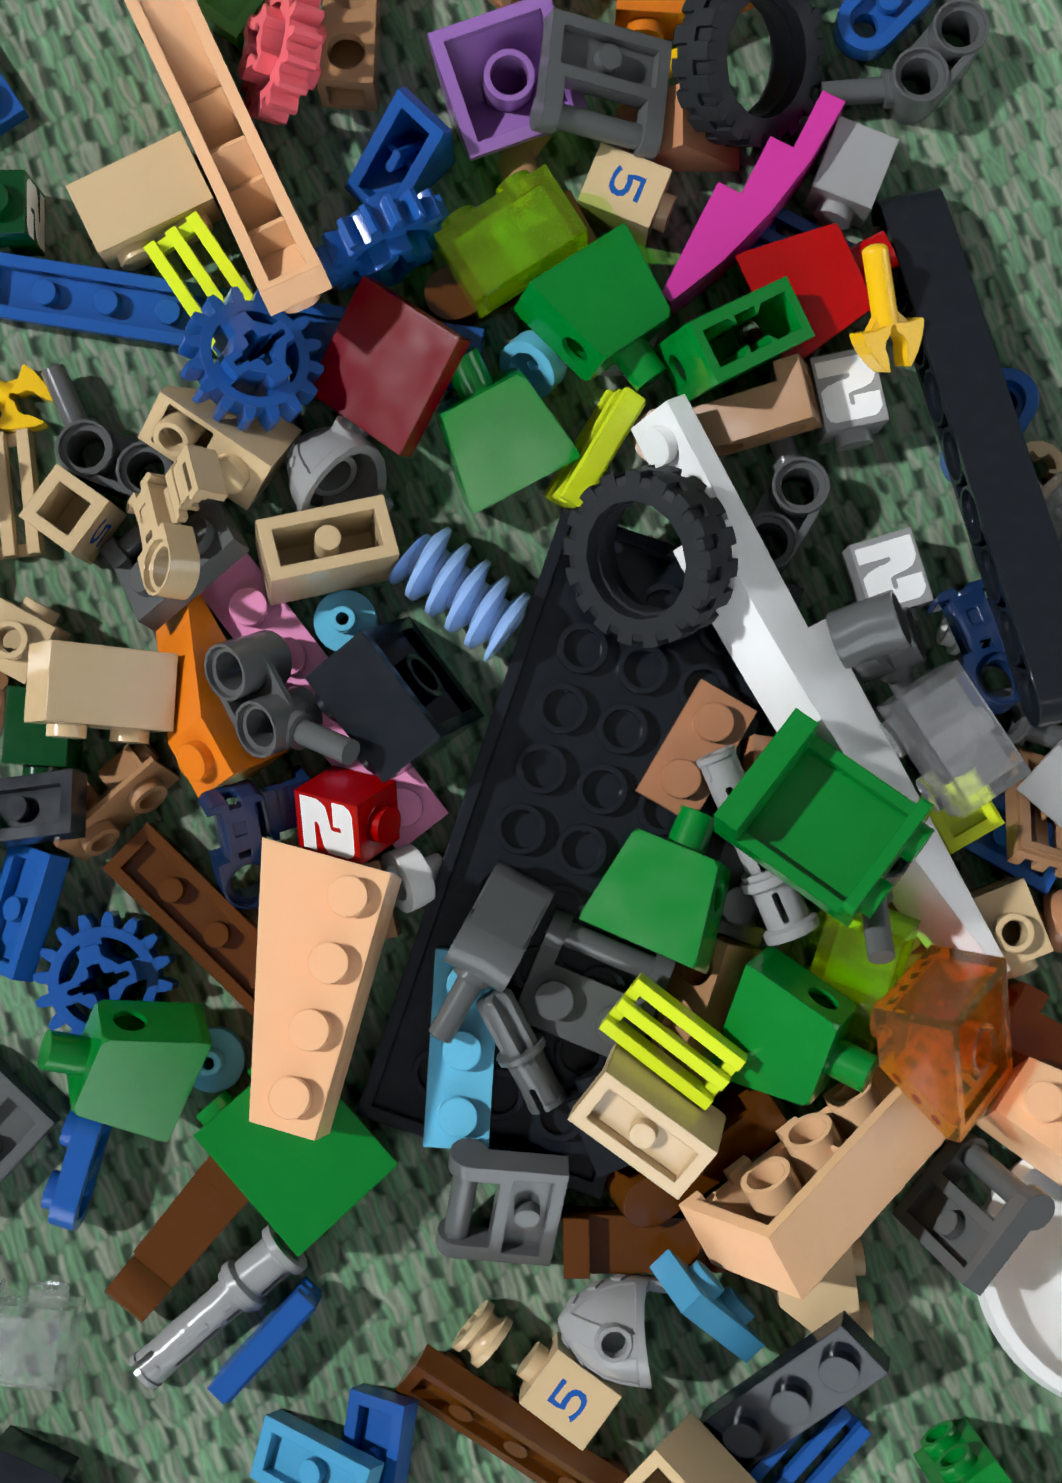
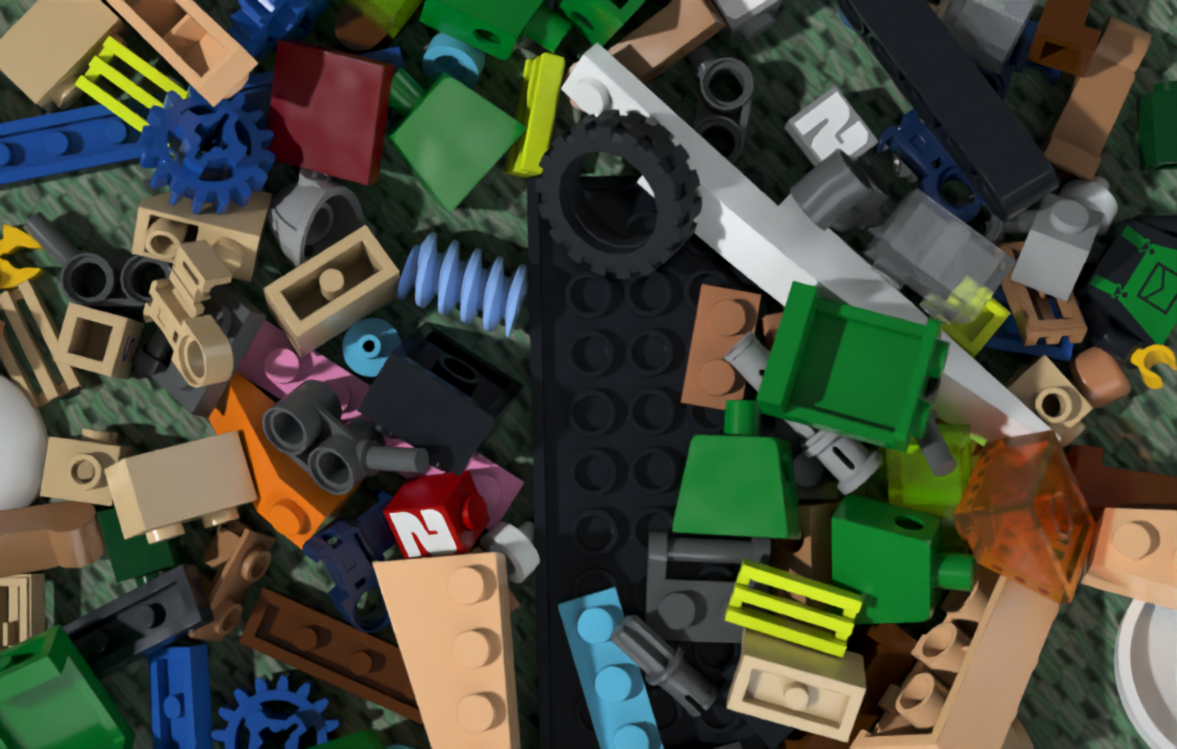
camera: 25 degrees left, 0 degrees up
dark grey beam [429,860,556,1043] -> none
dark grey plate [892,1129,1055,1296] -> none

